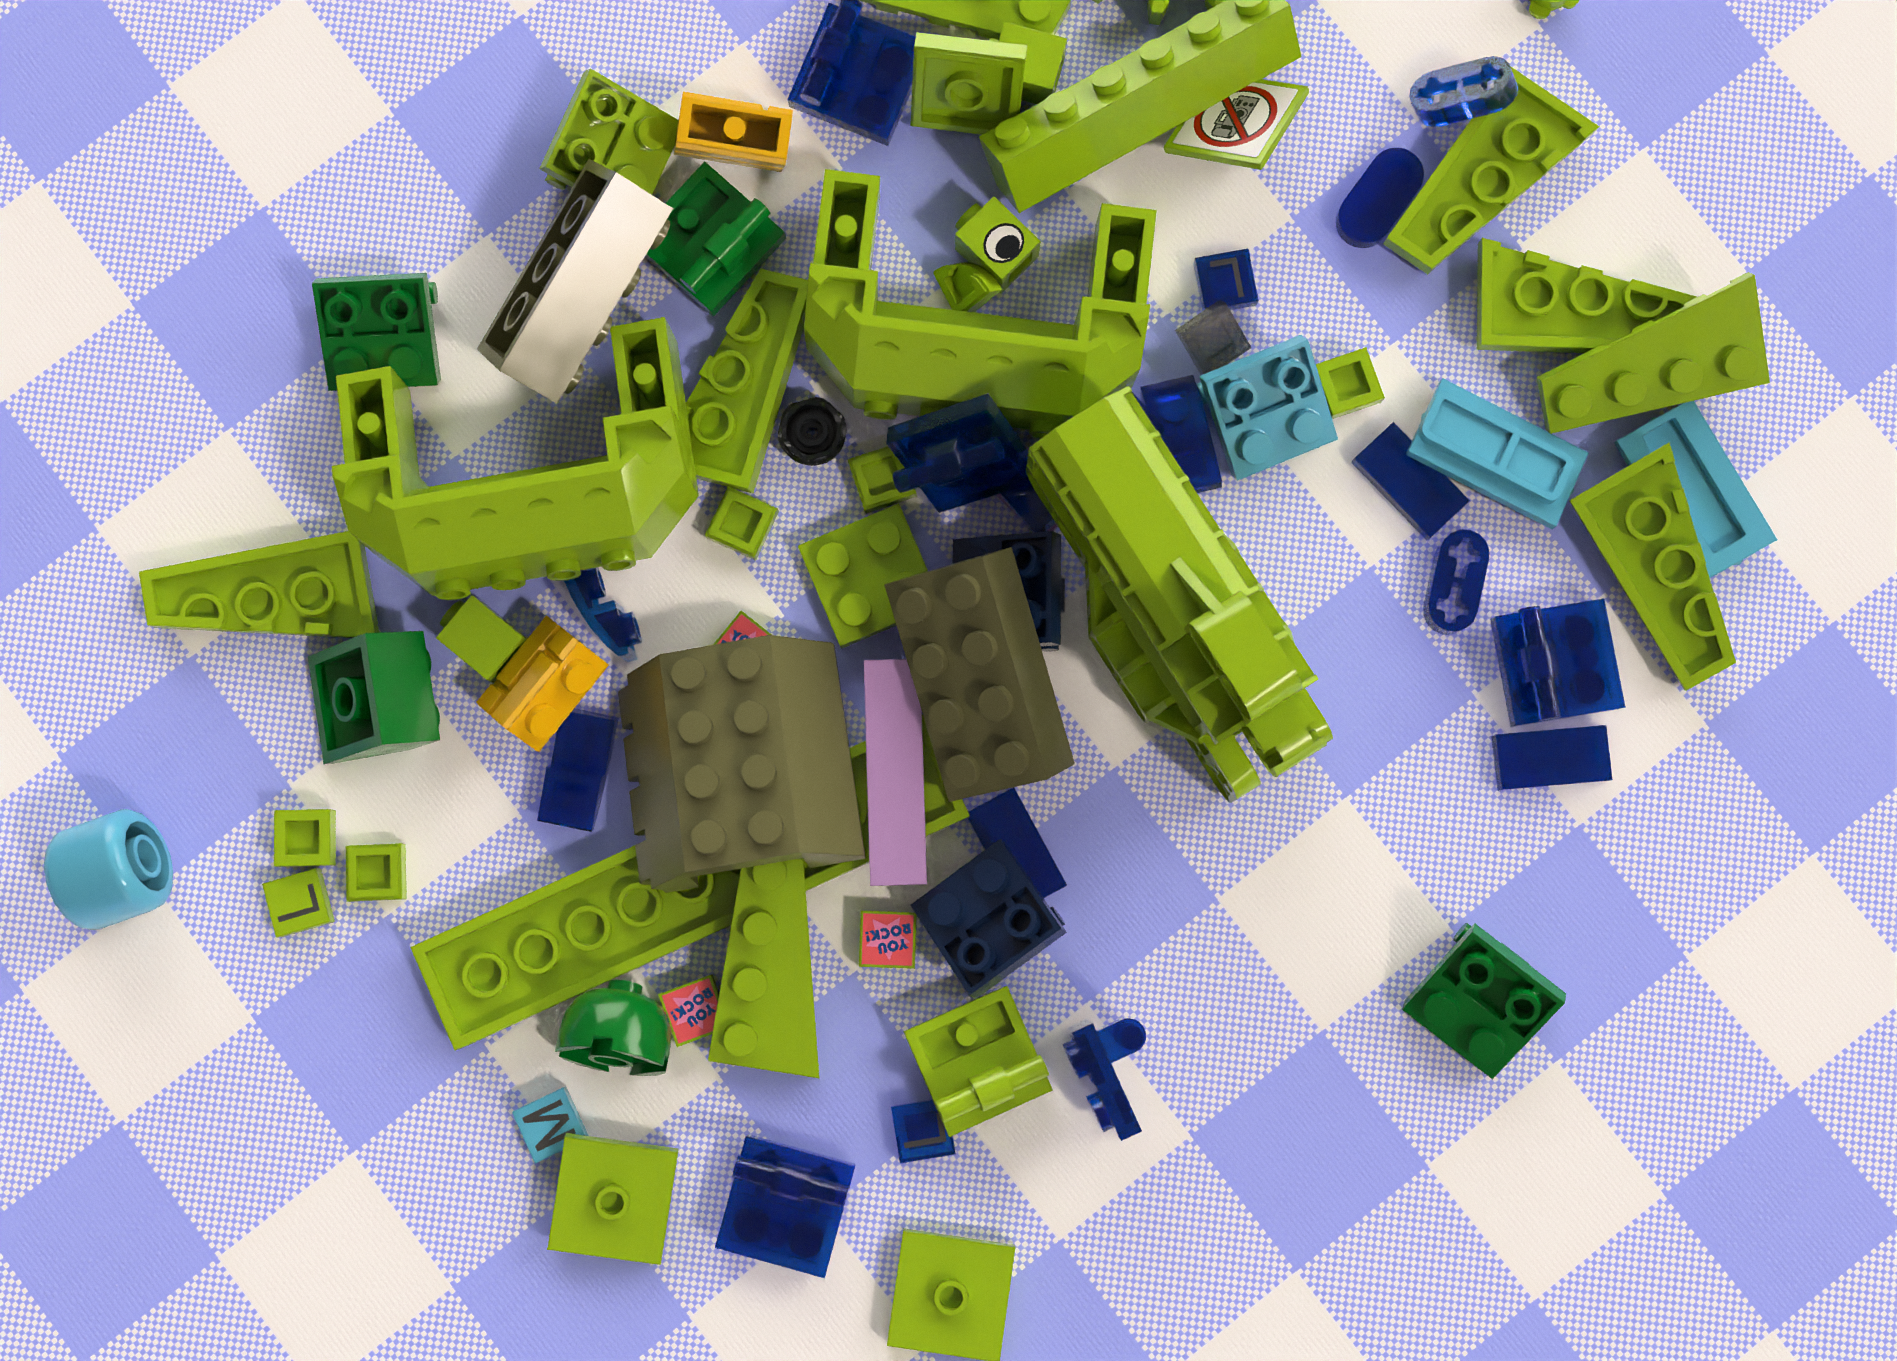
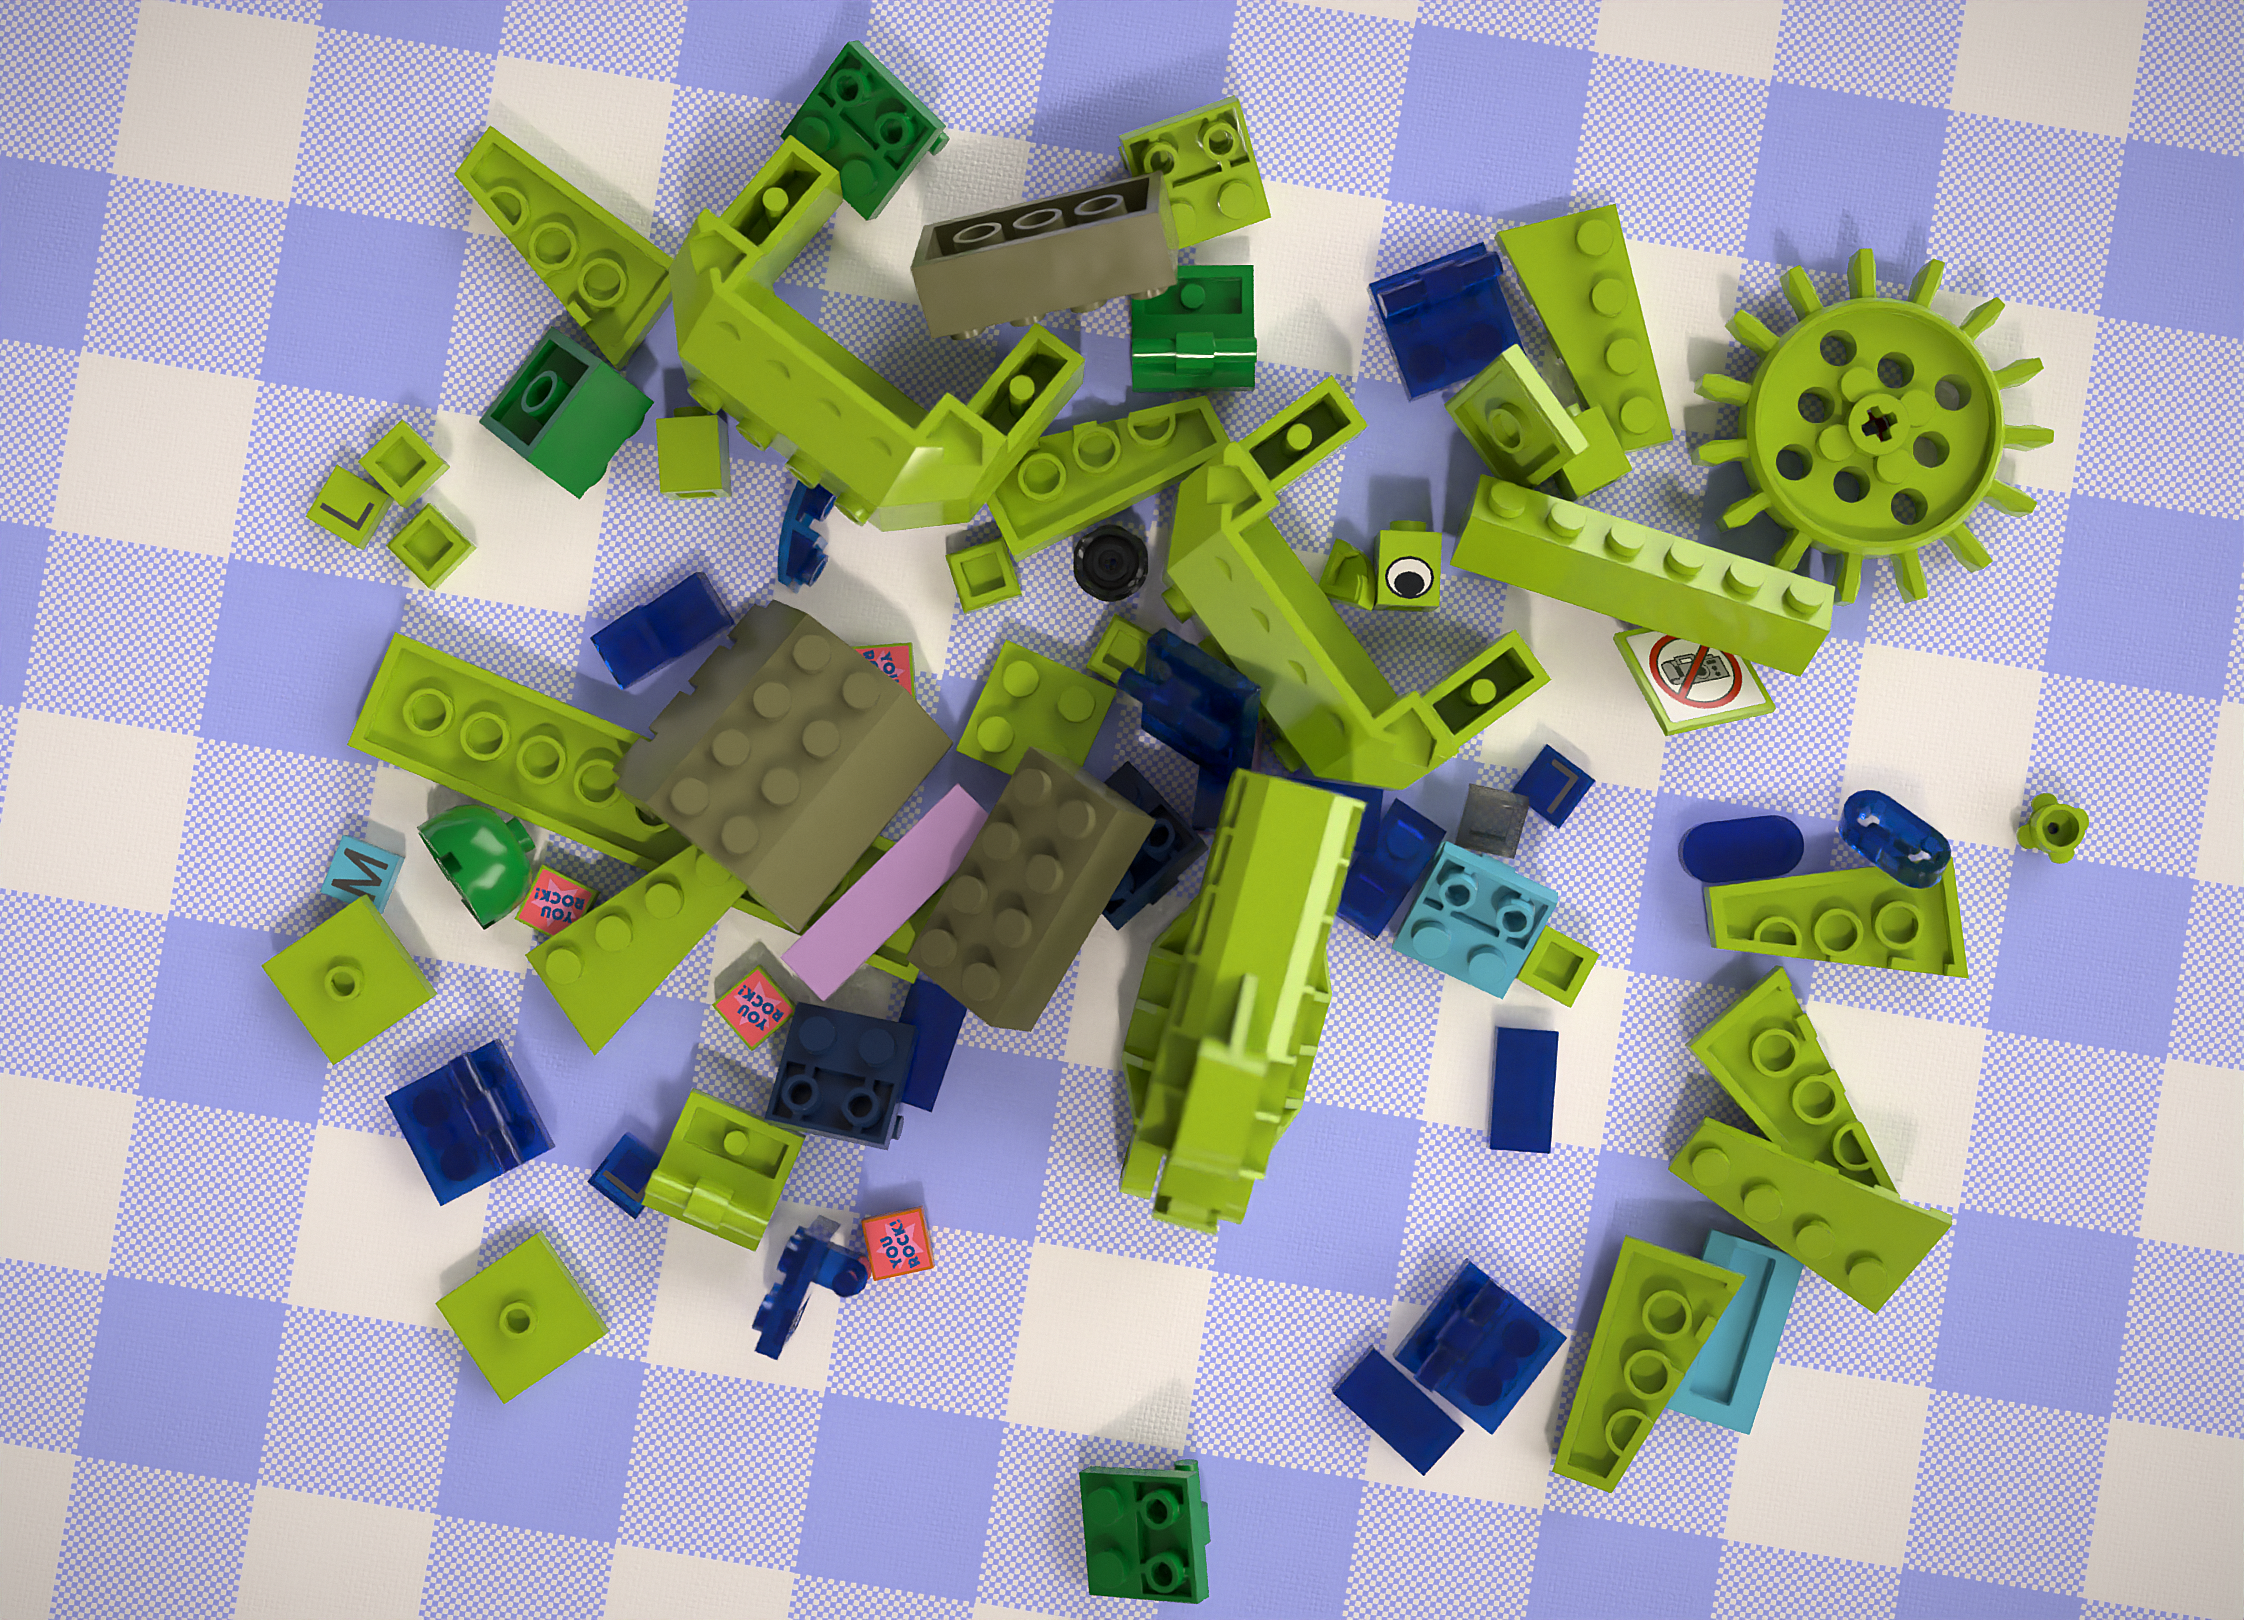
camera: 40 degrees right, 5 degrees up
medium azure head [43,809,174,930] -> none
yellow brick [476,615,609,752] -> none
yellow brick [674,91,793,172] -> none
medium azure piece [1406,378,1589,530] -> none
clear blue beam [1423,529,1489,635] -> none
none -> tile [861,1205,935,1281]

